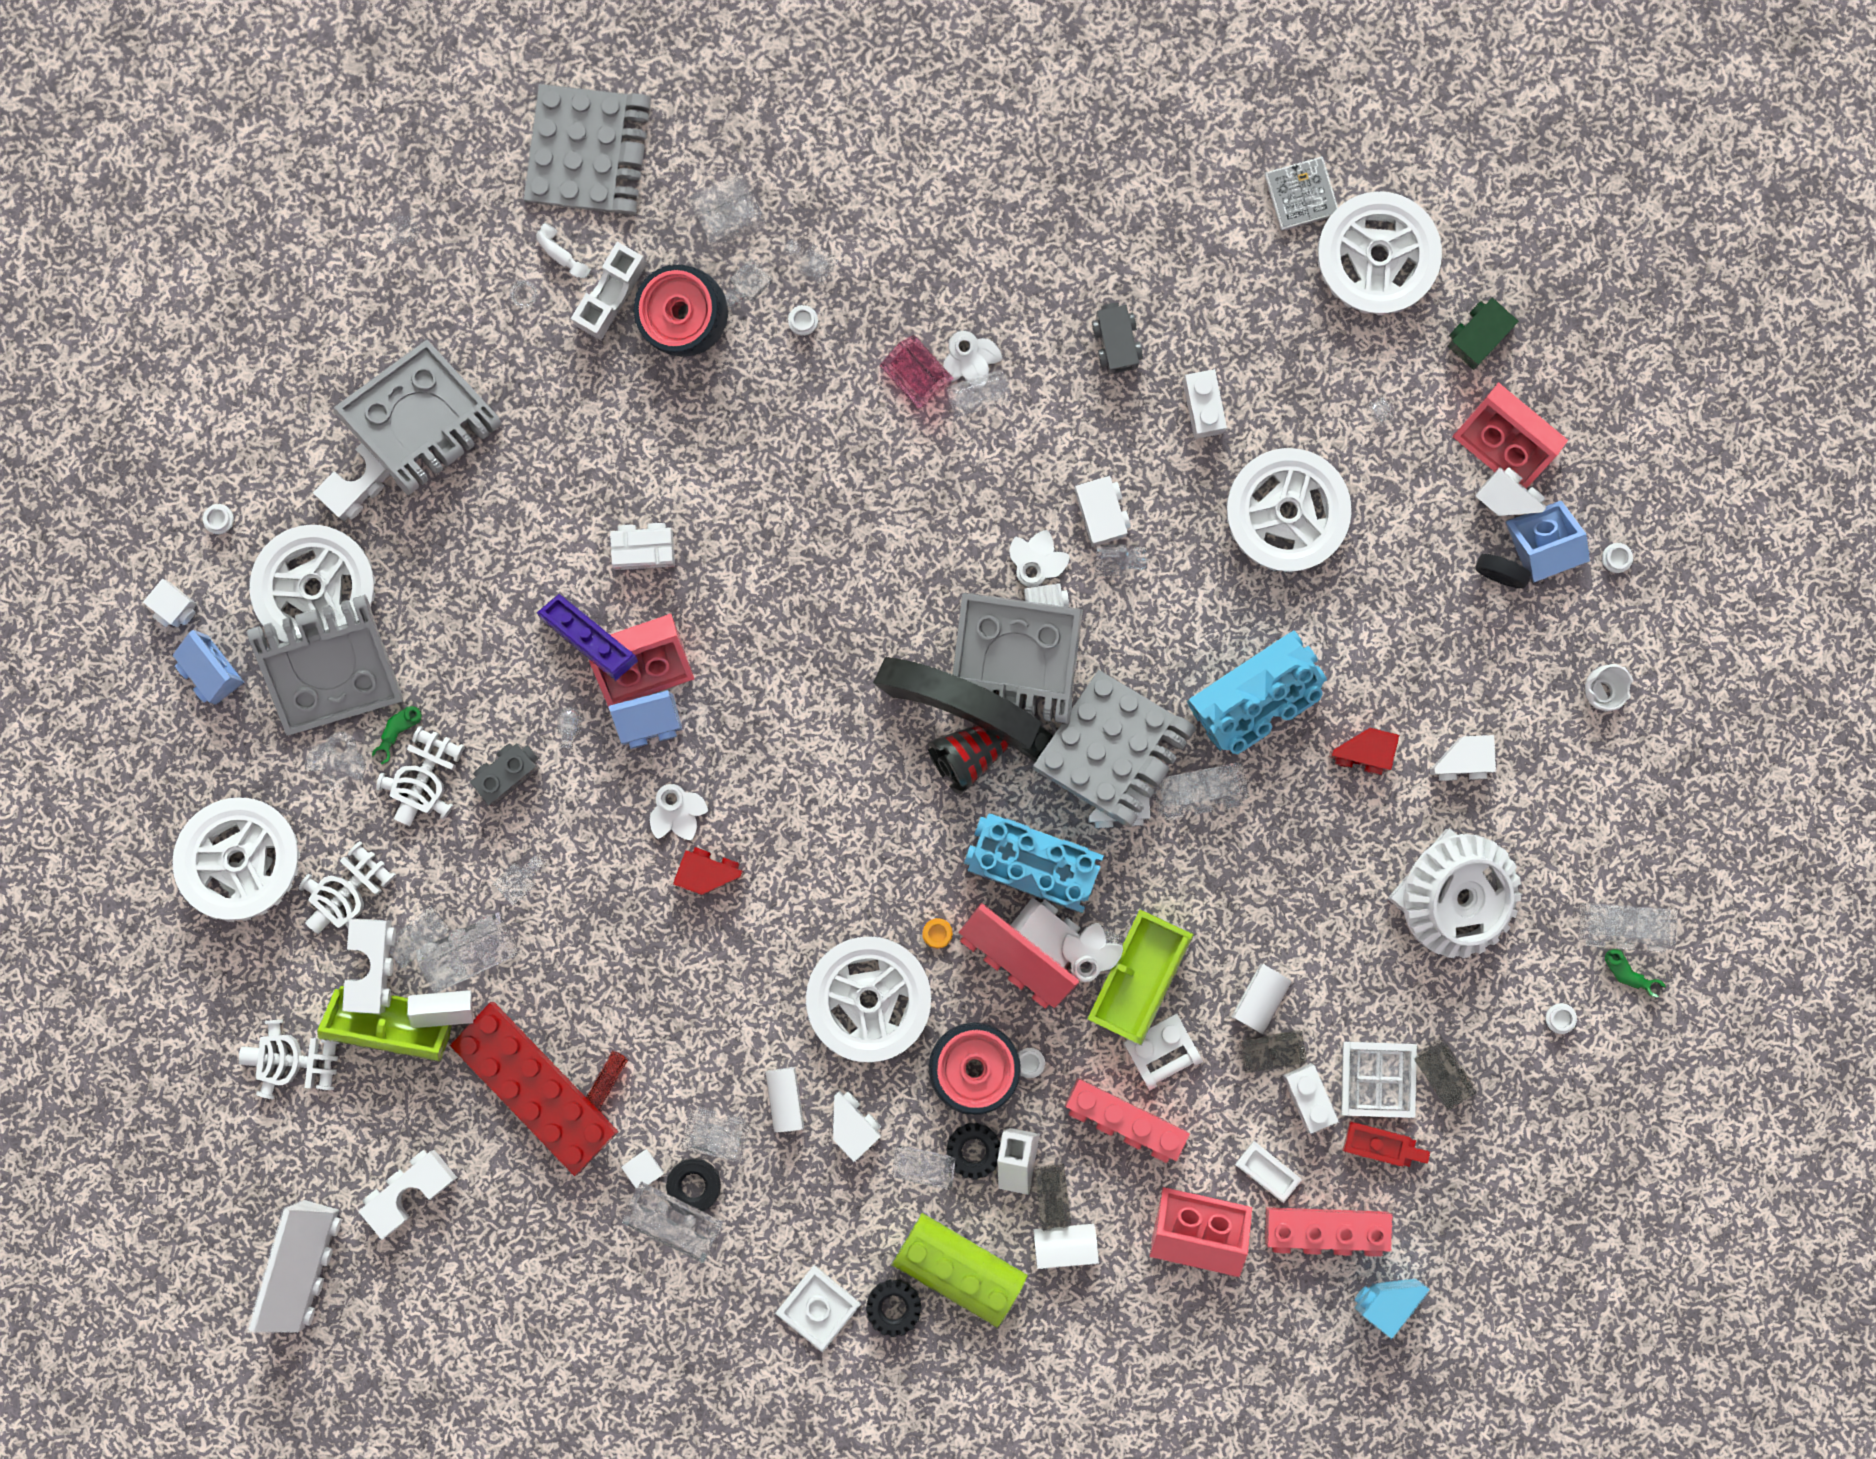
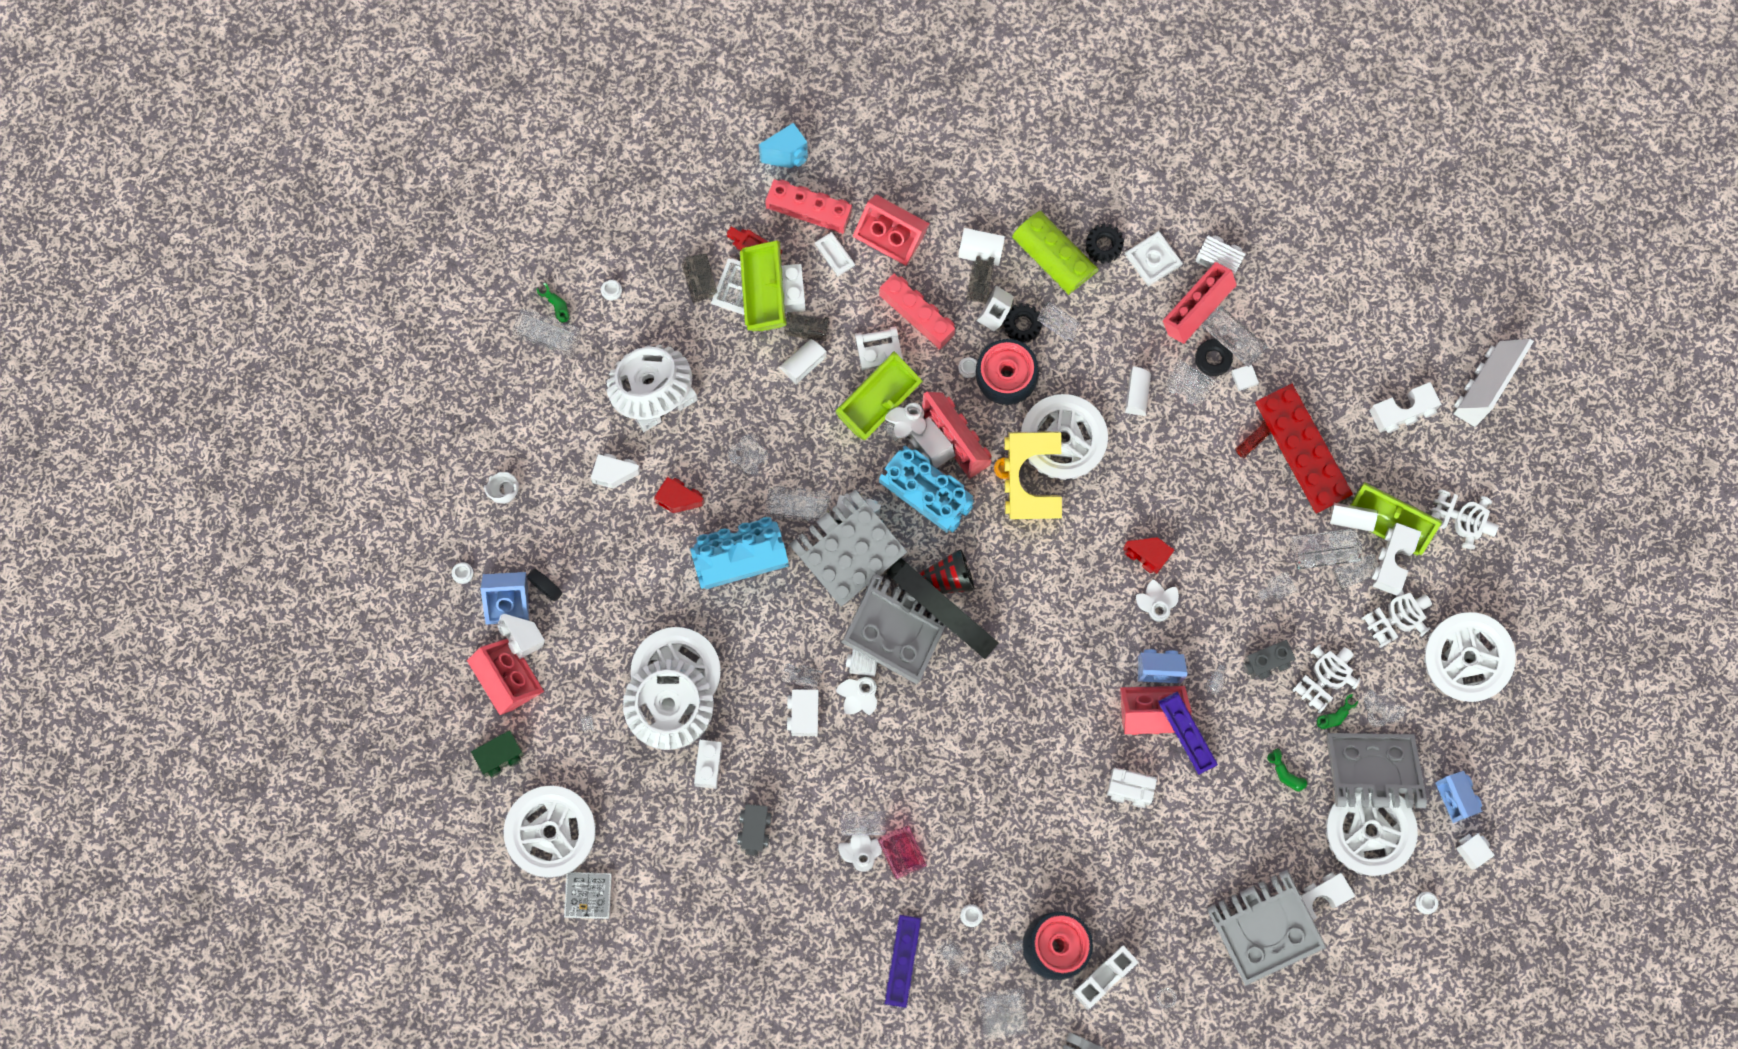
camera: 170 degrees left, 10 degrees down
white arm [536,223,591,278] -> none
white slope [833,1091,881,1162] -> none
none -> white gear [623,660,714,750]
none -> clear plate [728,434,770,475]
none -> lime container [740,241,786,331]
none -> dark purple tile [884,915,921,1008]
none -> light yellow arch [1004,431,1062,519]
none -> coral brick [1163,262,1237,344]
none -> white brick [1195,235,1246,276]
none -> green arm [1267,748,1308,792]

